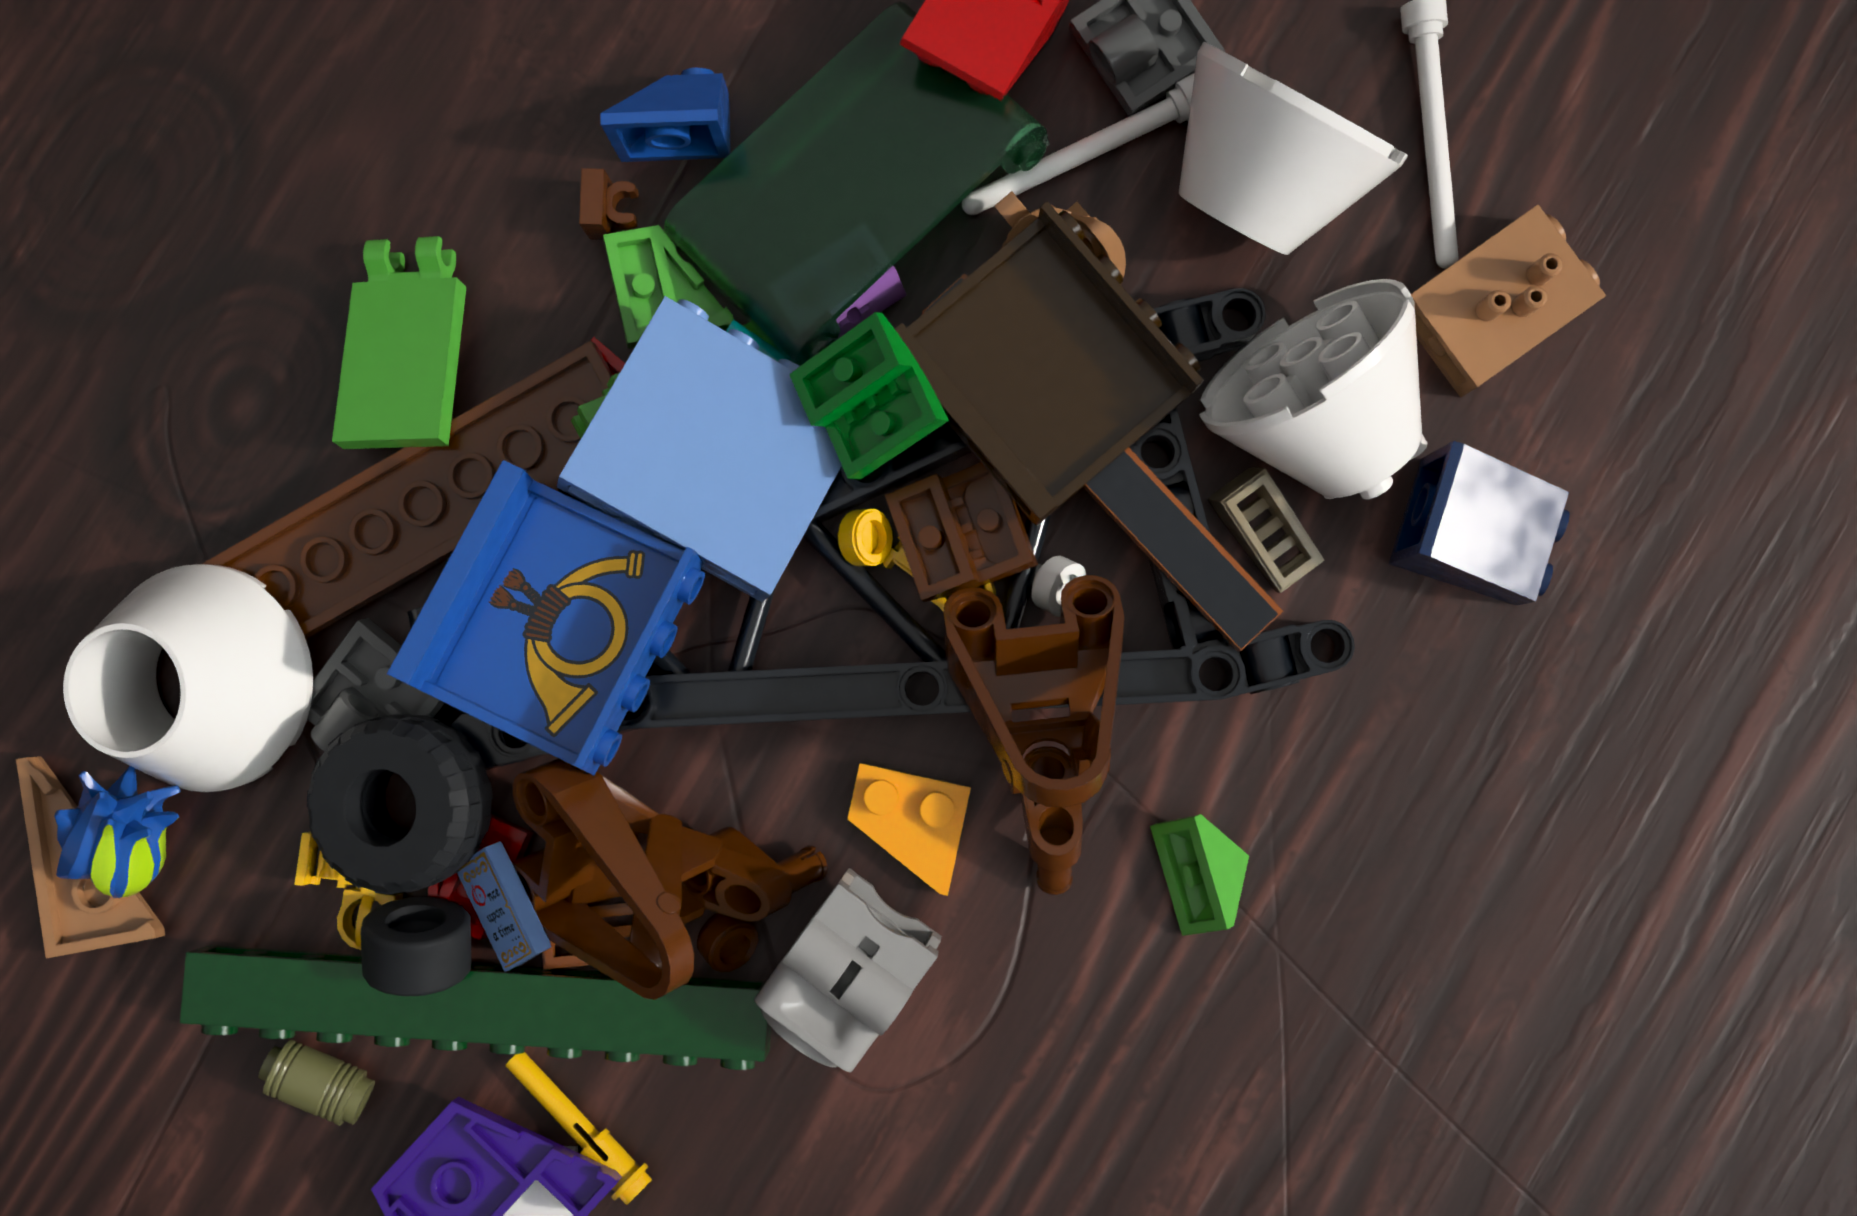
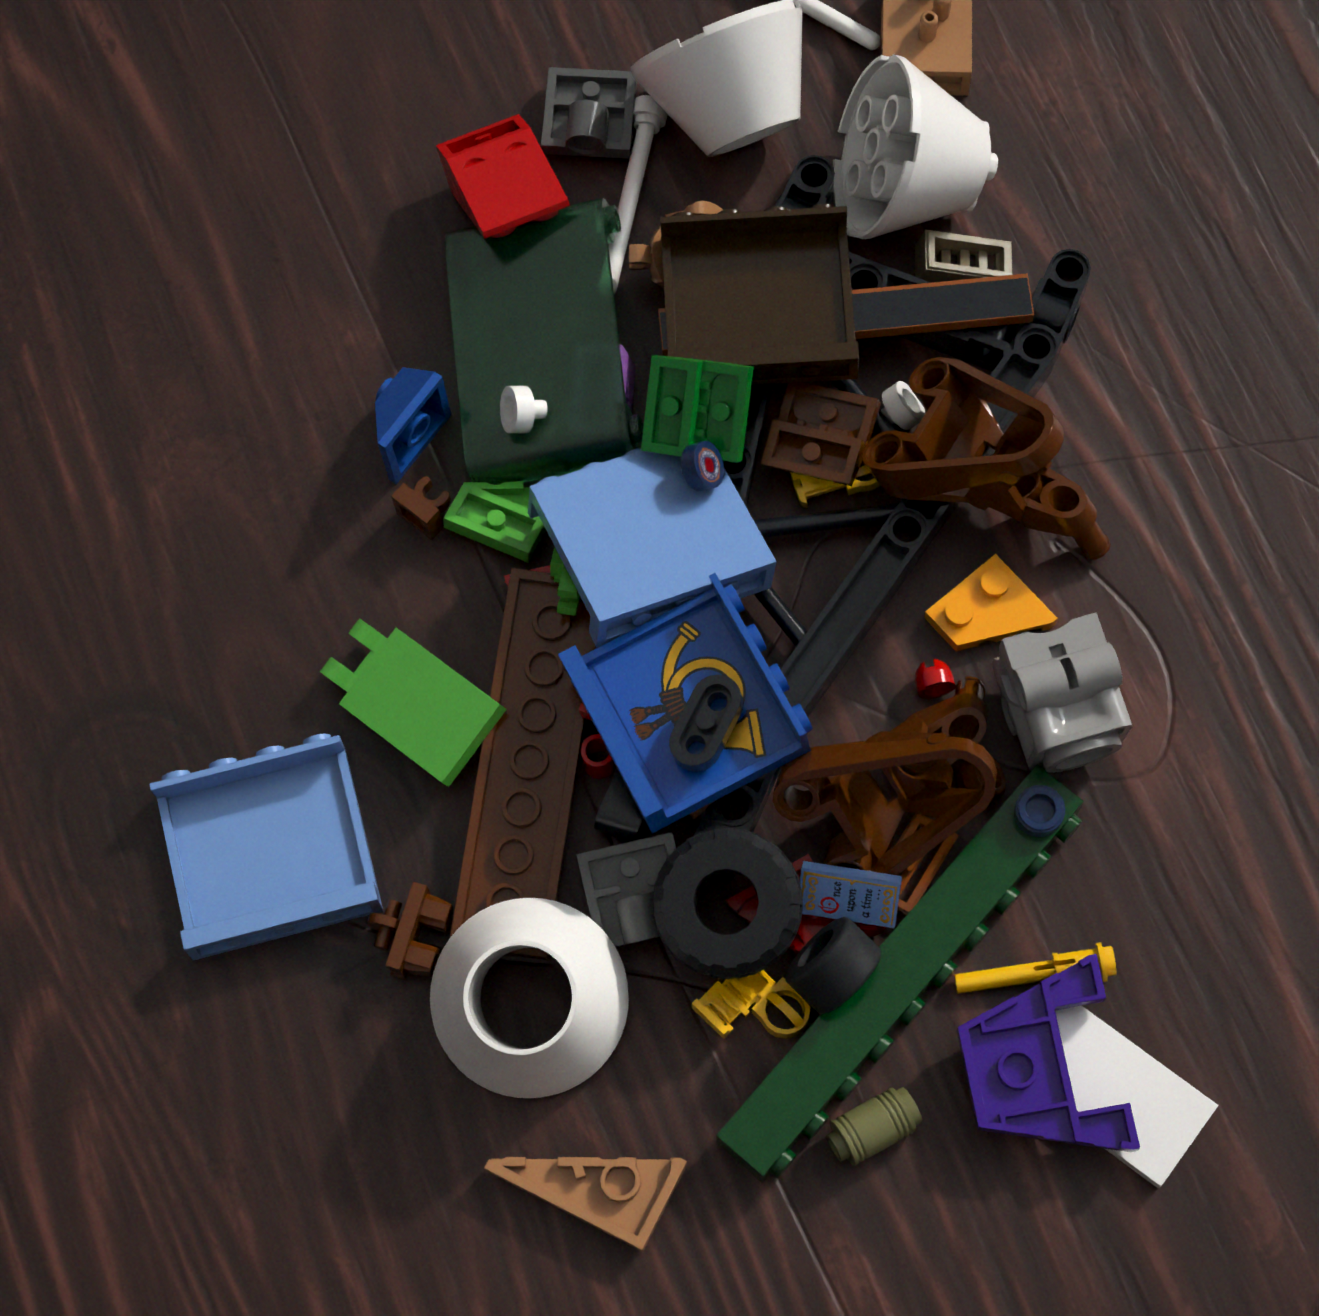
camera: 50 degrees left, 15 degrees down
blue hair [54,766,181,898] -> none
yellow tile [838,509,893,566] -> none
bright green slope [1150,814,1249,936] -> none
slope [1389,441,1570,605] -> none
none -> medium blue panel [149,734,383,961]
none -> reddish brown hips [366,882,454,980]
none -> white tile [500,386,547,433]
none -> black plate [669,675,743,772]
none -> dark blue tile [681,441,724,491]
none -> red hinge [915,659,956,699]
none -> dark blue tile [1014,785,1065,837]

